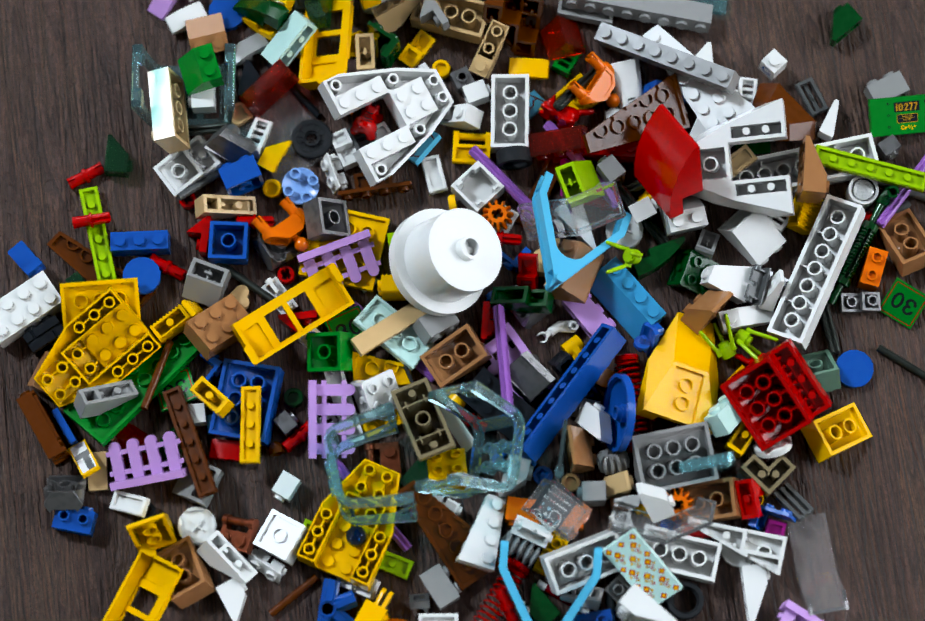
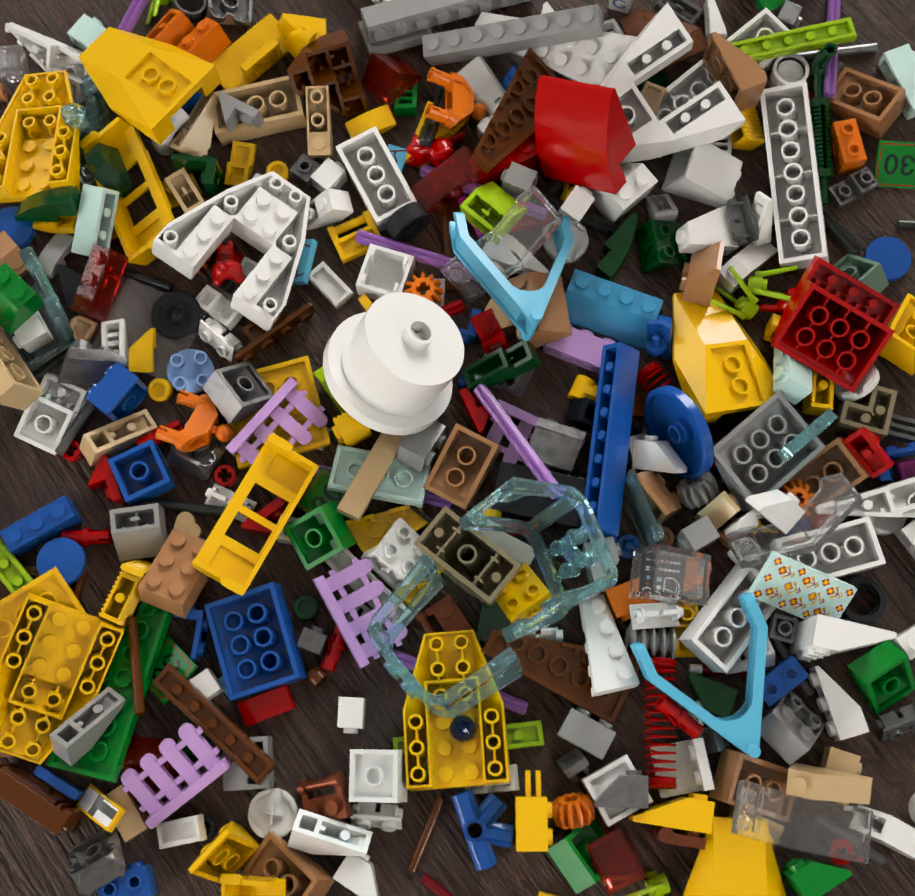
camera: 25 degrees left, 0 degrees up
yellow brick [190,376,235,418] -> none
yellow tile [240,386,262,464] -> none
white arm [537,320,579,344] -> none
lime plant [606,240,643,274] -> none

